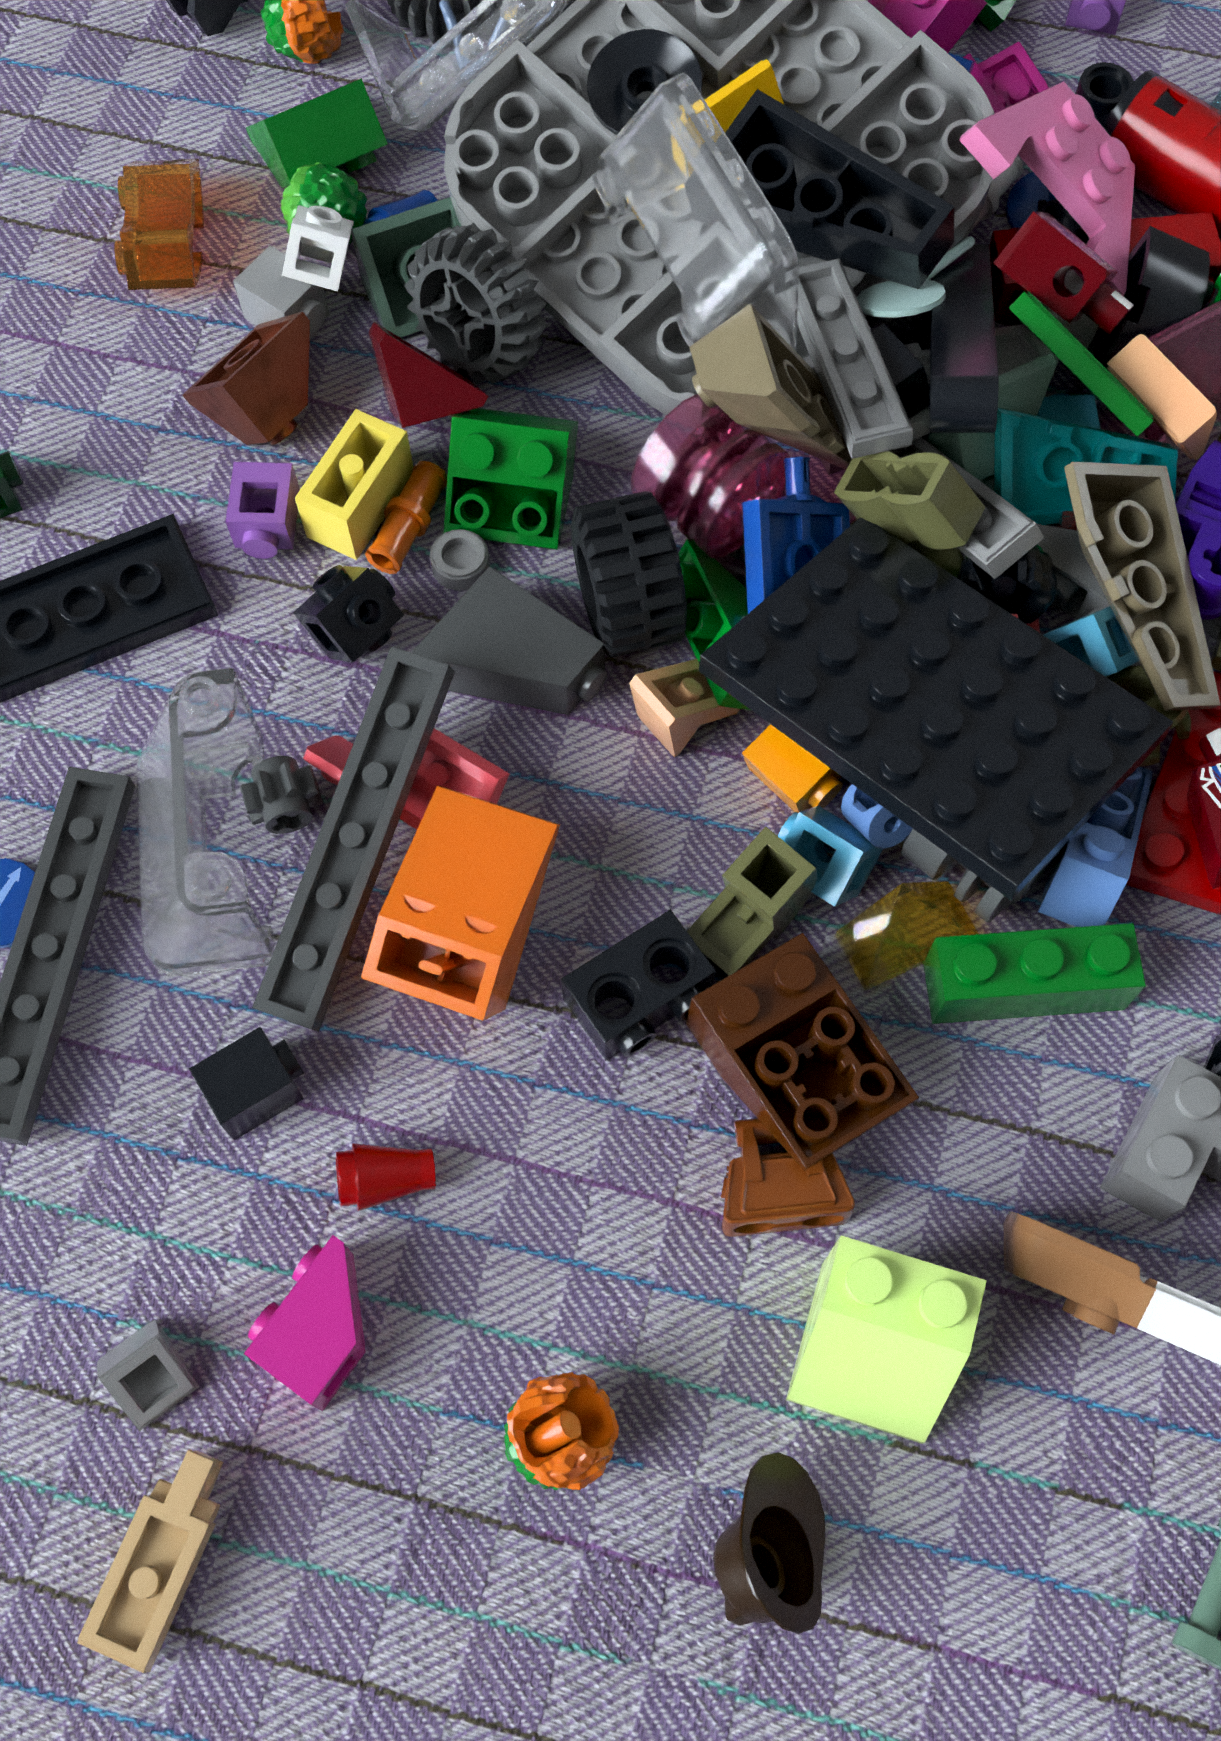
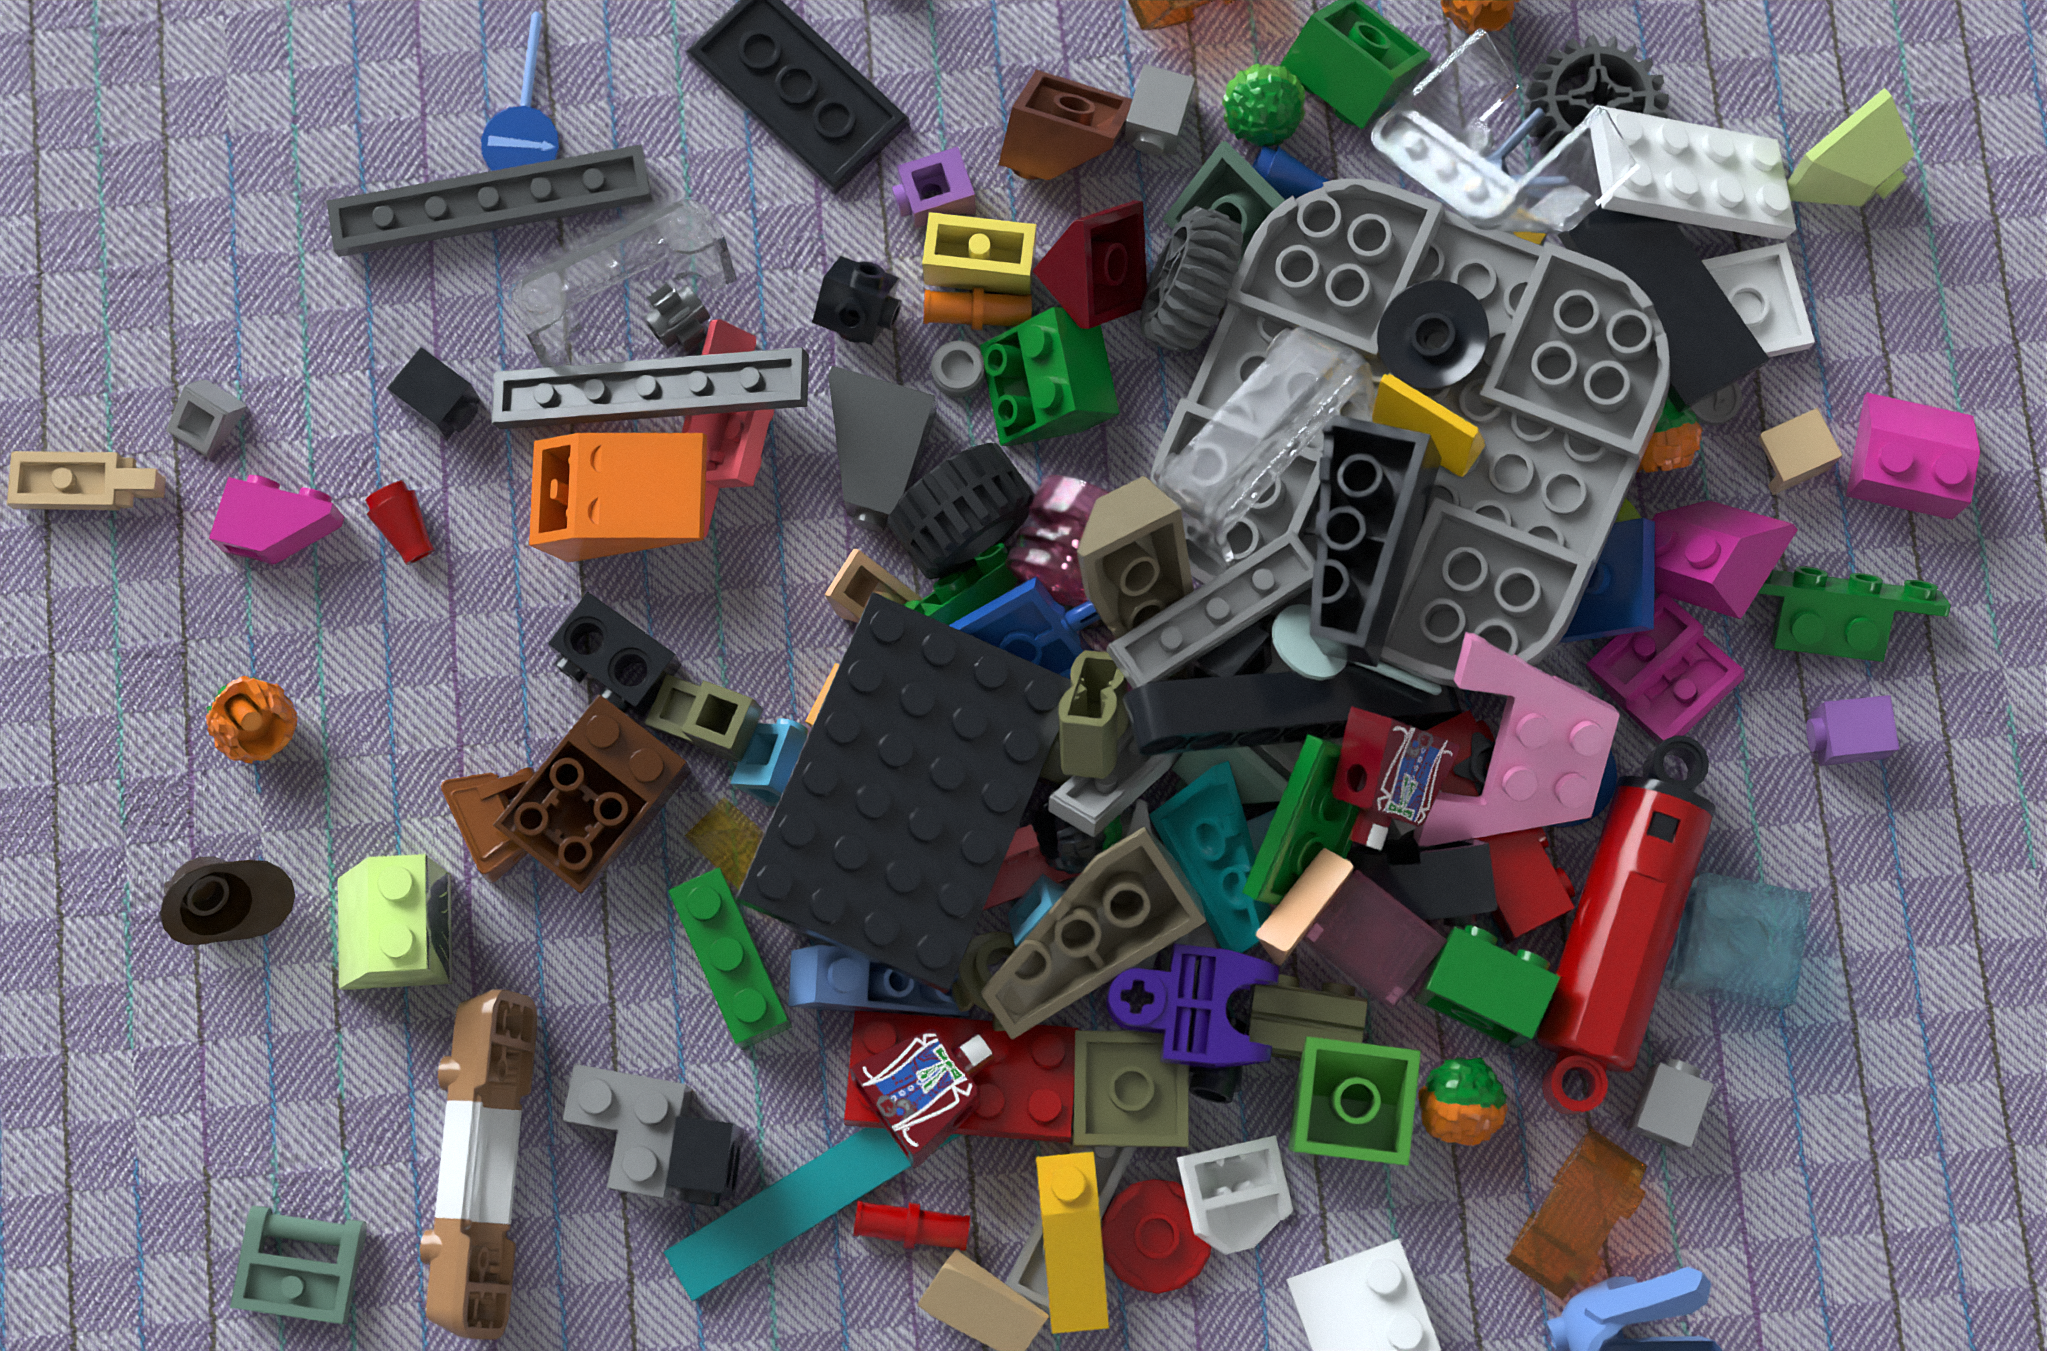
camera: 70 degrees right, 10 degrees up
white brick [282,205,354,292] -> none

